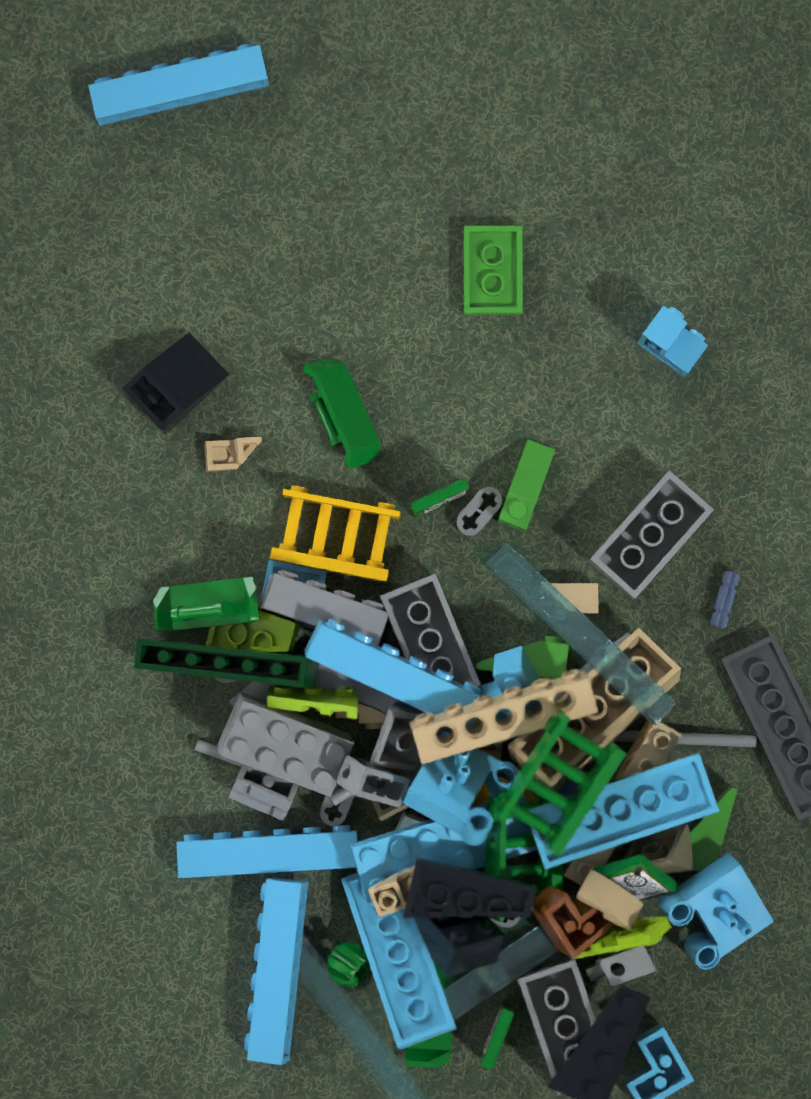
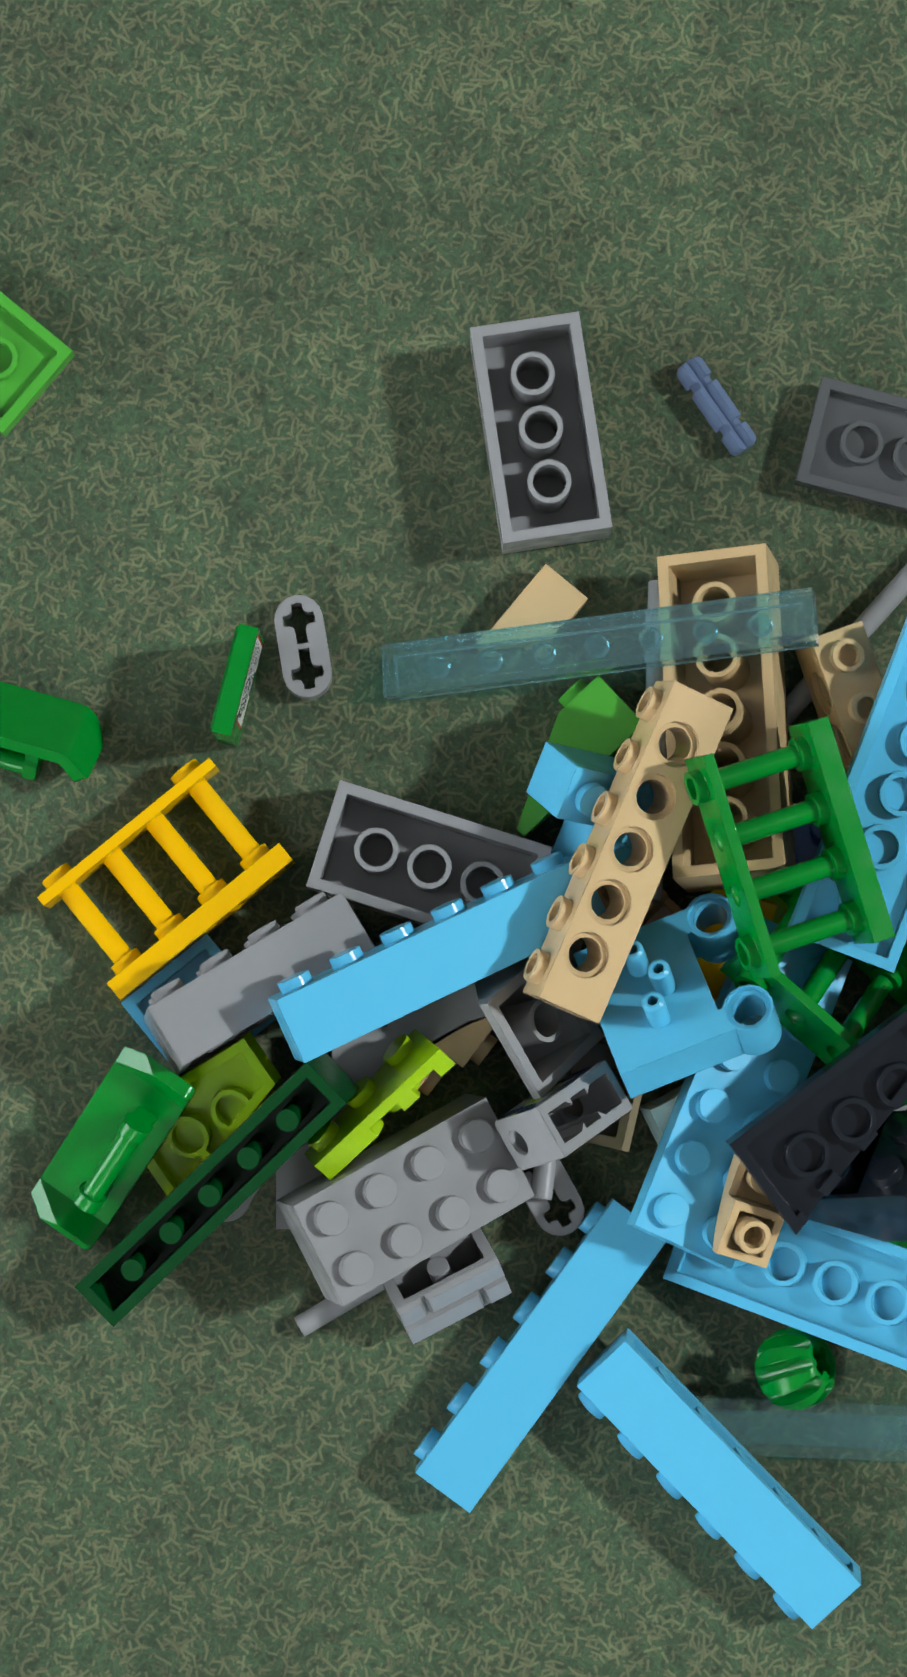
camera: 50 degrees left, 0 degrees up
bright green slope [497,440,555,532] -> none
medium azure brick [637,305,708,378] -> none

